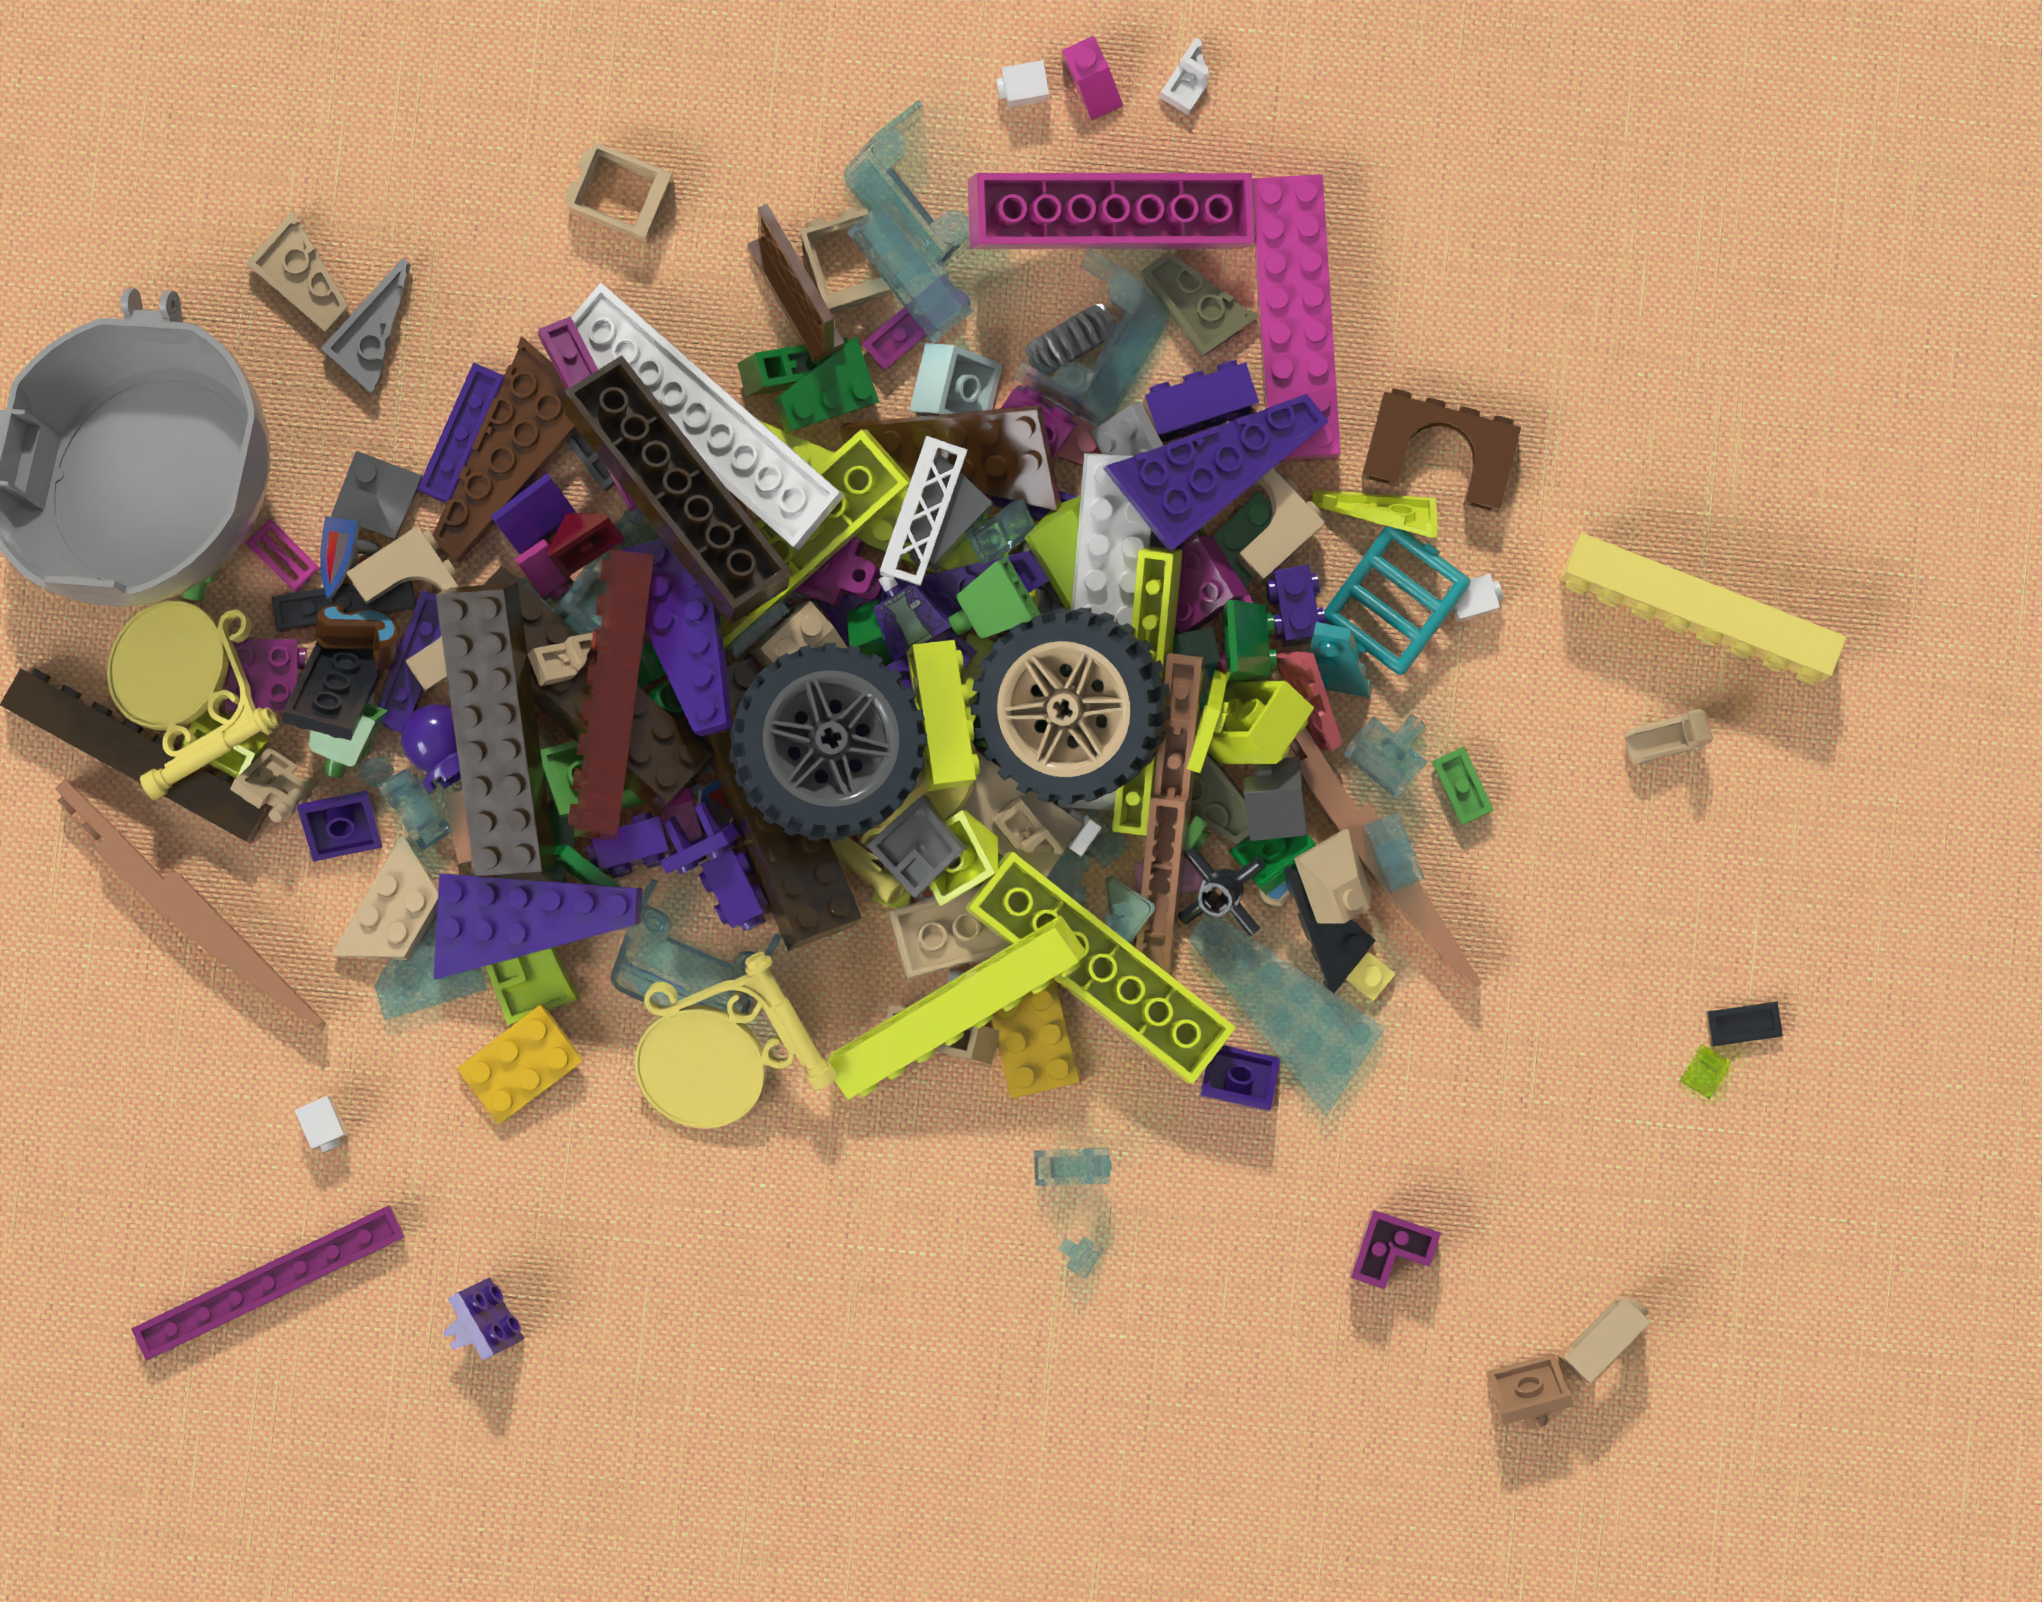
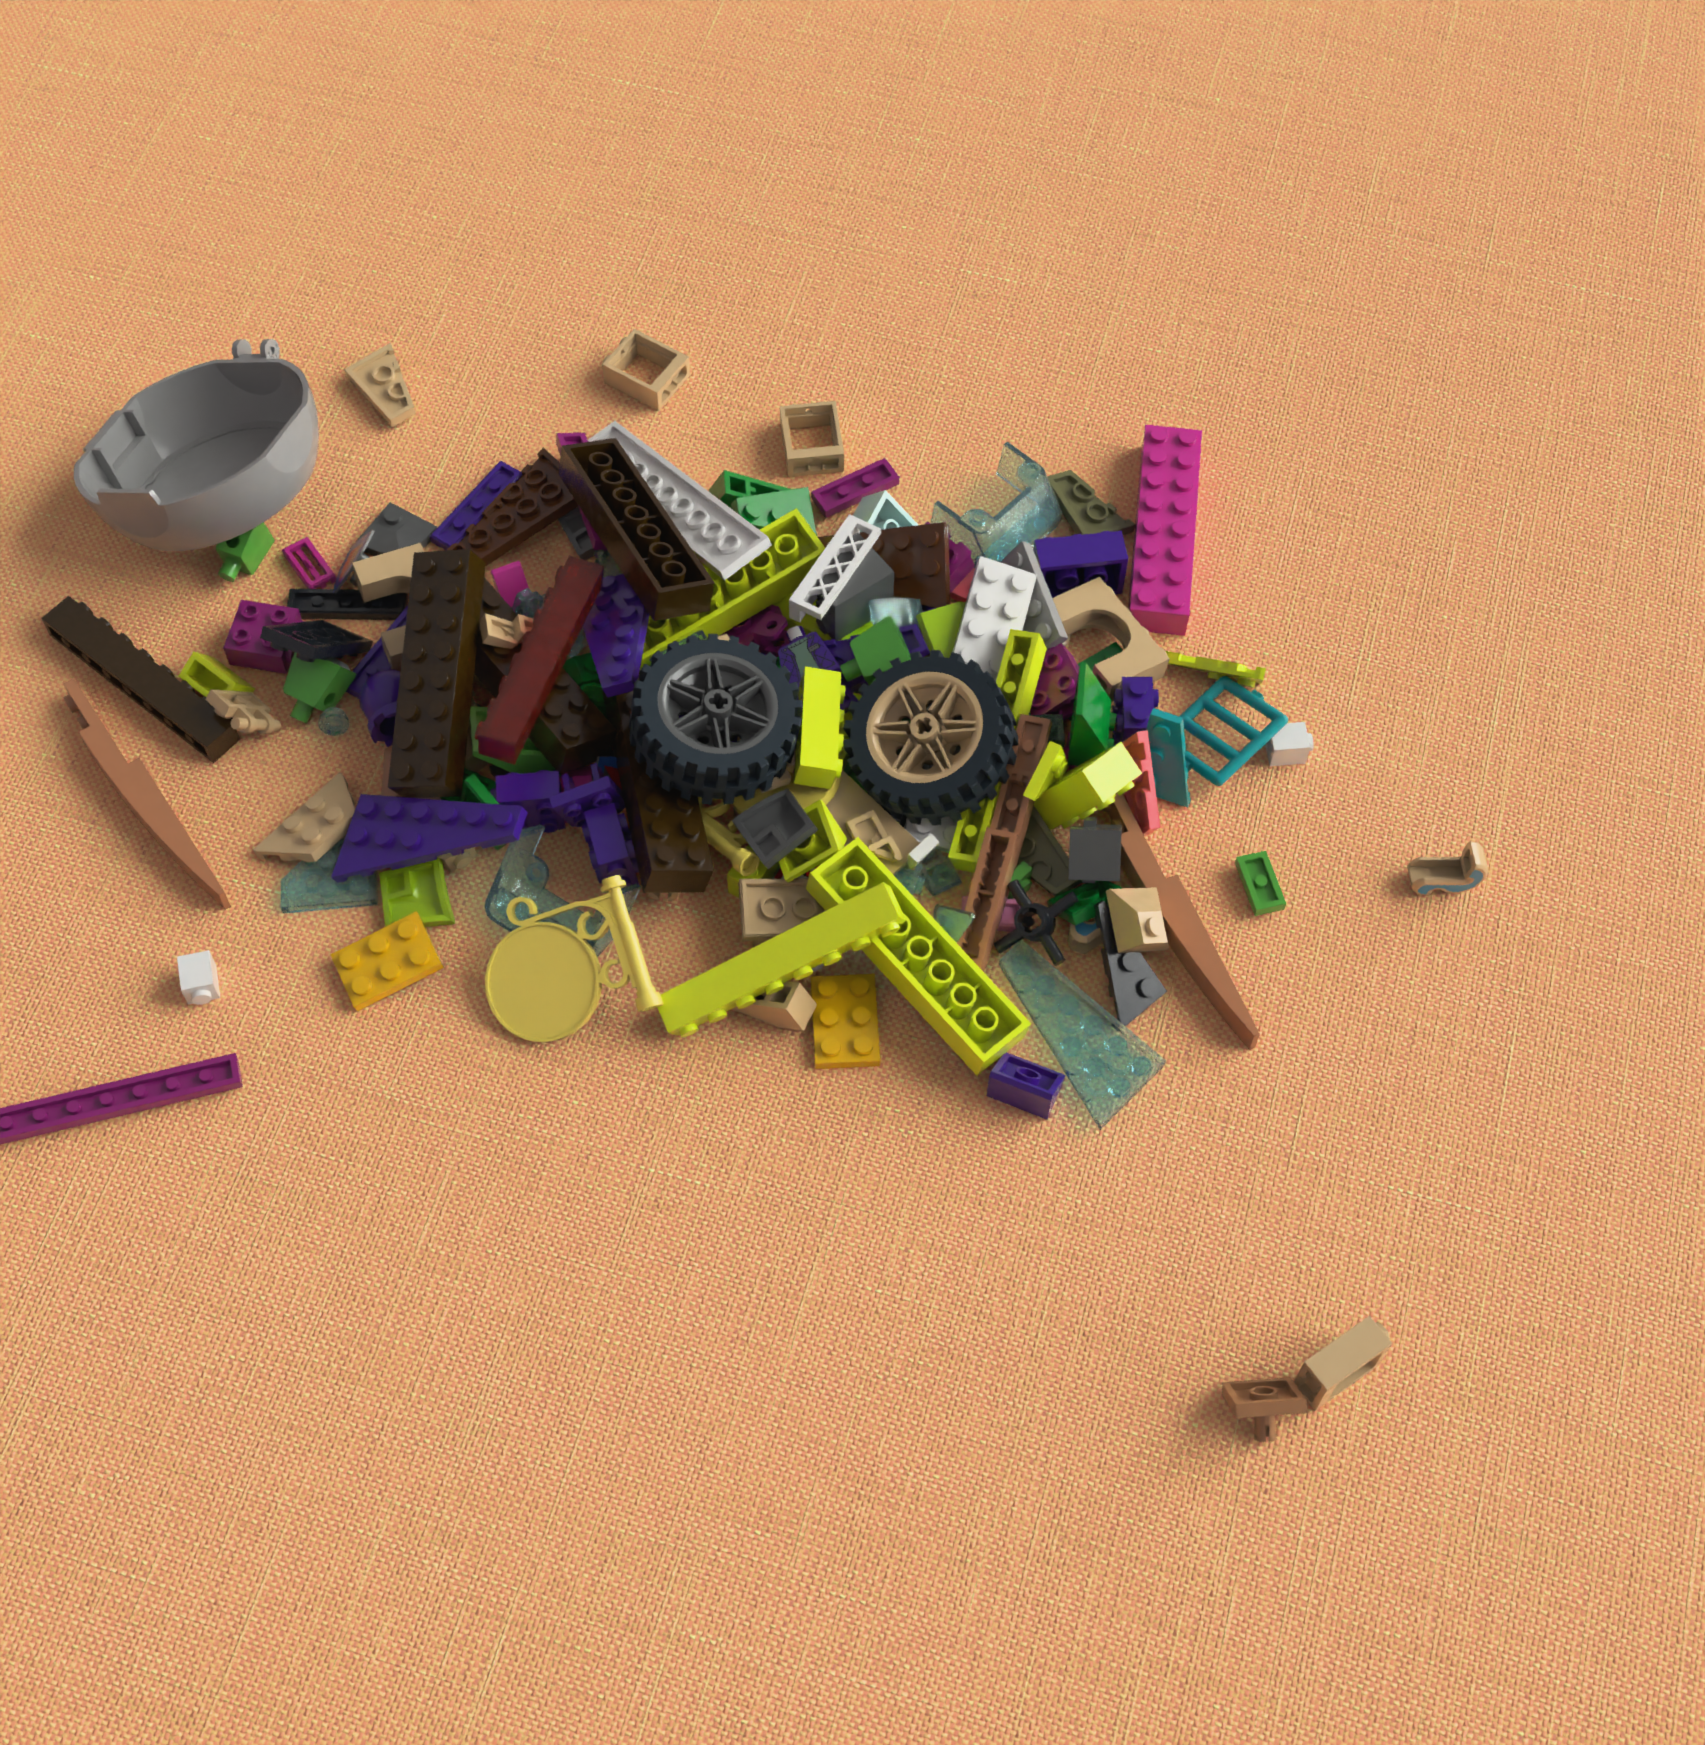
camera: 10 degrees right, 25 degrees down
light yellow piece [107,601,278,800] -> none
dark purple slope [297,790,382,862] -> none
reddish brown animal [315,605,400,671] -> none
light grey wing [320,258,411,395] -> none
clear light blue brick [378,767,453,851] -> none
dark purple plate [443,1277,525,1361] -> none
dark purple slope [491,473,577,555] -> none
dark red slope [547,513,625,579] -> none
reddish brown fence [747,204,845,363] -> none
clear light blue windscreen [844,100,970,277] -> none
clear light blue brick [847,199,974,344] -> none
dark pink brick [967,173,1254,250] -> none
white brick [996,60,1049,108] -> none
dark grey gear [1025,304,1118,376] -> none
clear light blue brick [1034,1148,1112,1186] -> none
clear light blue tile [1058,1236,1104,1279] -> none
dark pink slope [1062,36,1123,121] -> none
dark purple wing [1103,394,1329,552] -> none
white slope [1159,37,1209,115] -> none
clear light blue brick [1344,714,1427,800] -> none
light yellow plate [1345,951,1395,1002] -> none
magenta brick [1349,1210,1441,1289] -> none
reddish brown arch [1361,389,1521,513] -> none
clear light blue brick [1363,812,1425,894] -> none
light yellow brick [1559,532,1847,685] -> none
clear neon green slope [1679,1044,1730,1099] -> none
black tile [1706,1001,1783,1047] -> none

